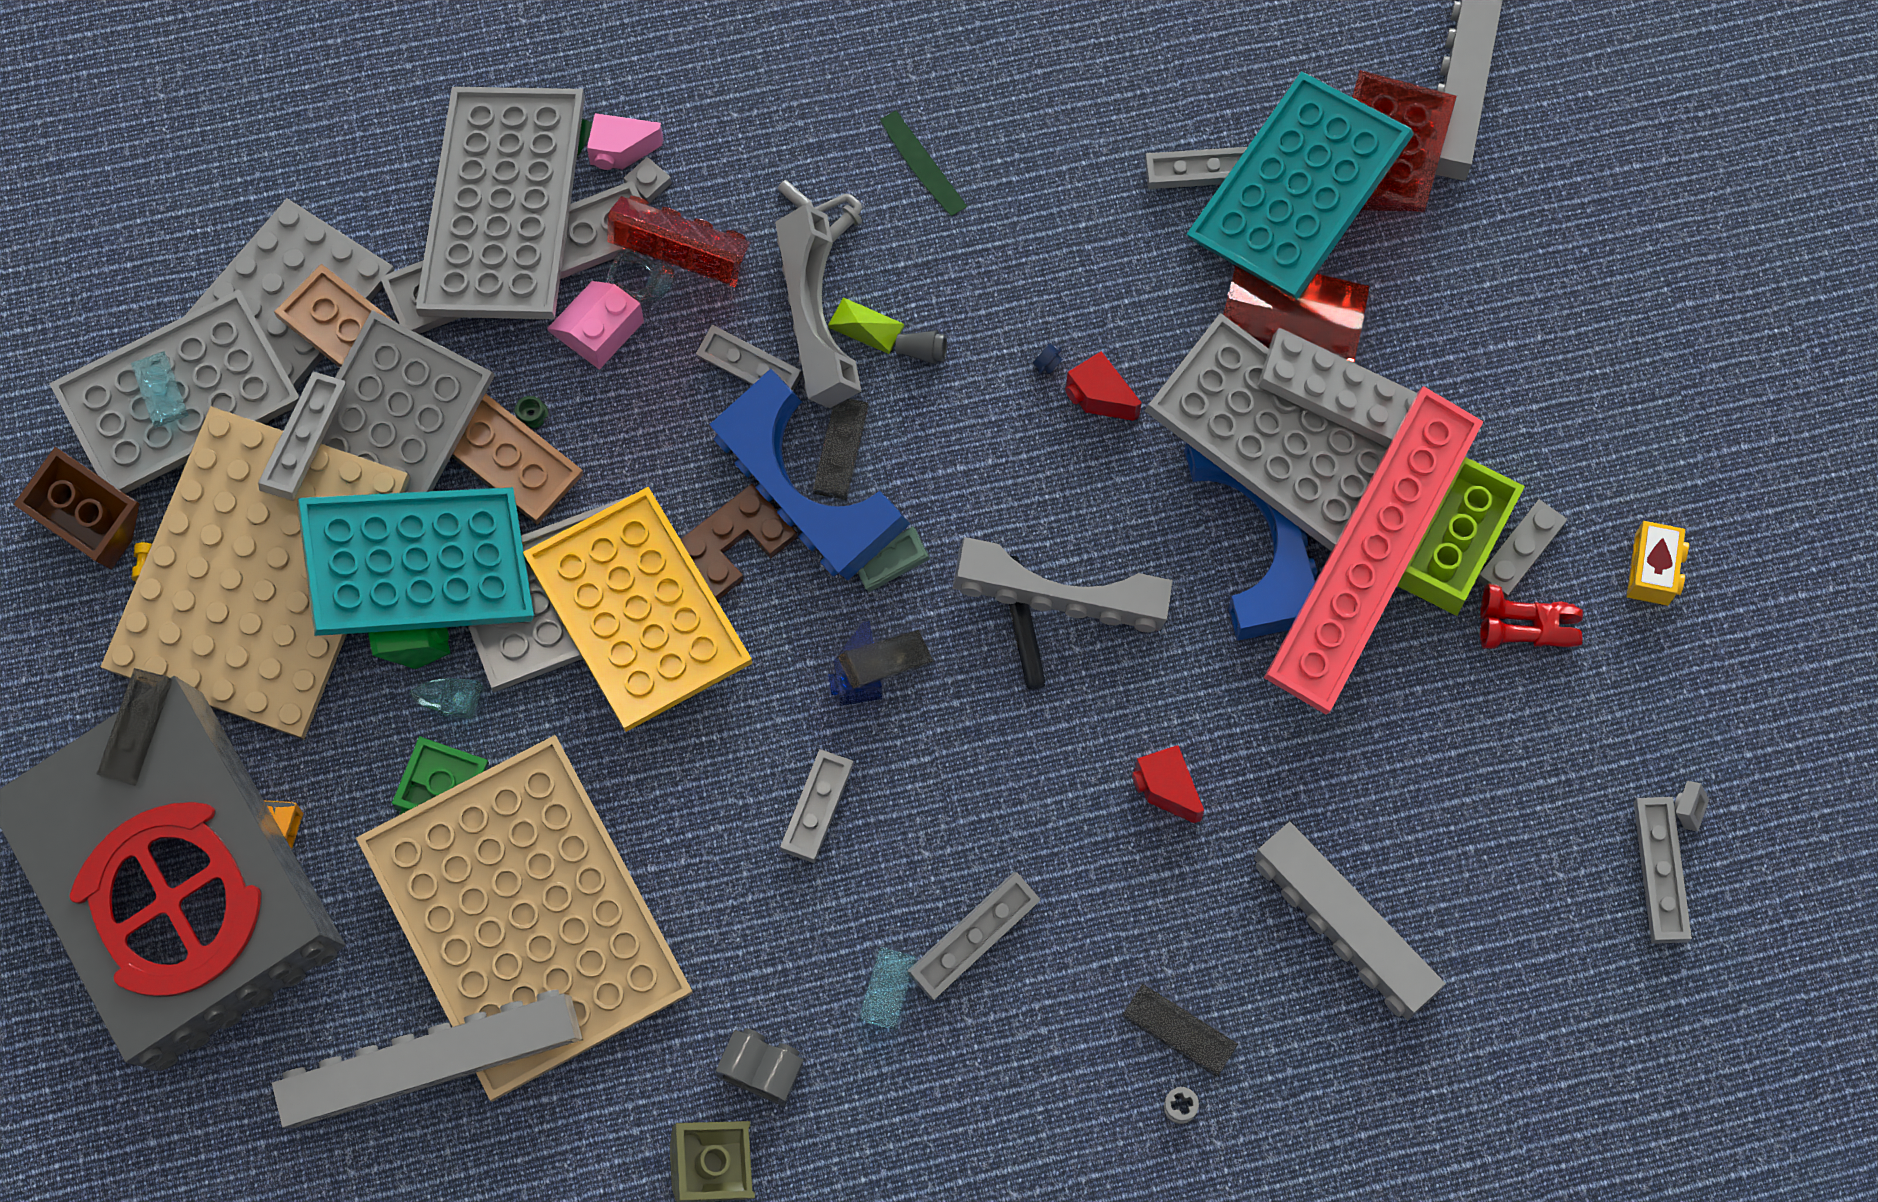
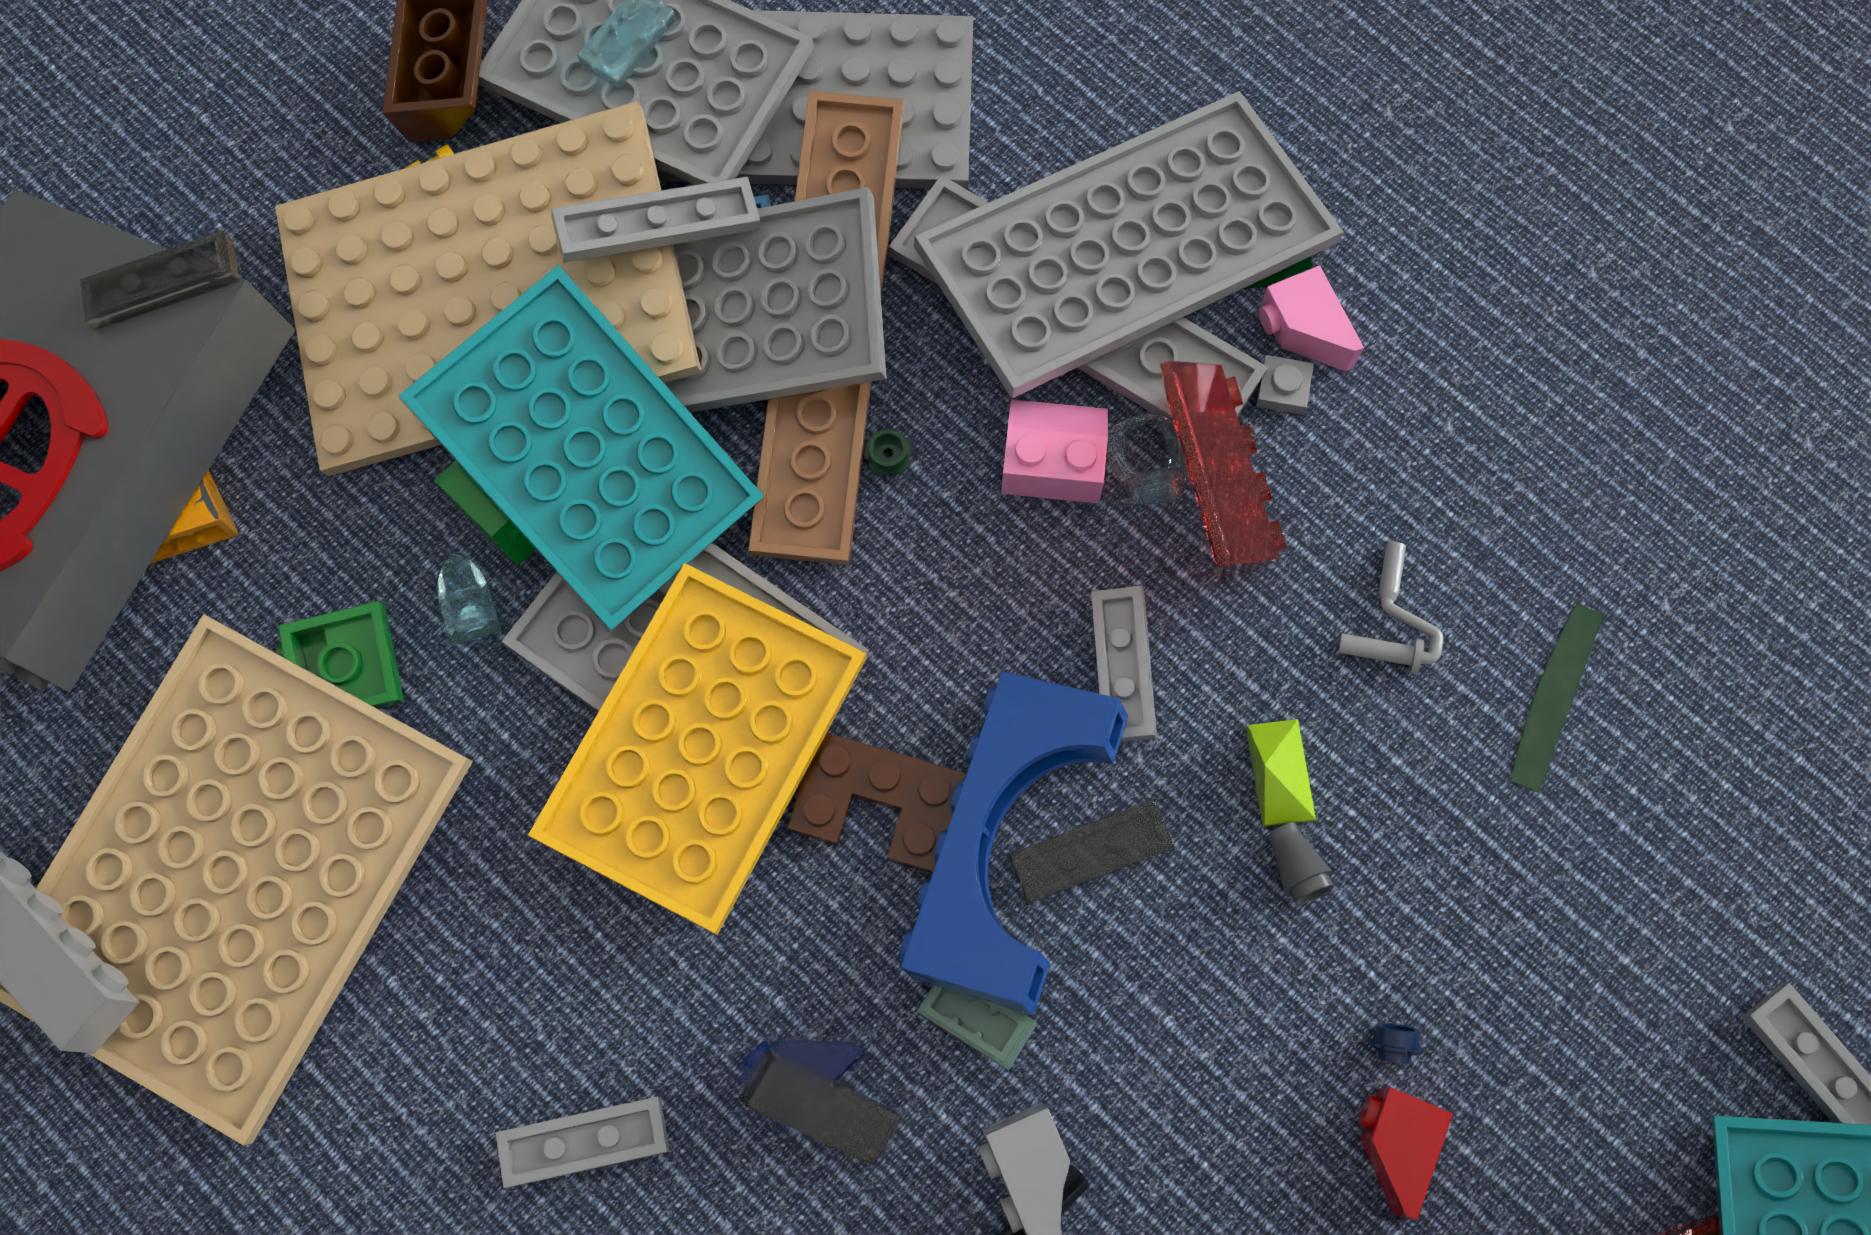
camera: 60 degrees right, 5 degrees up
light grey arch [775,204,861,408] -> none

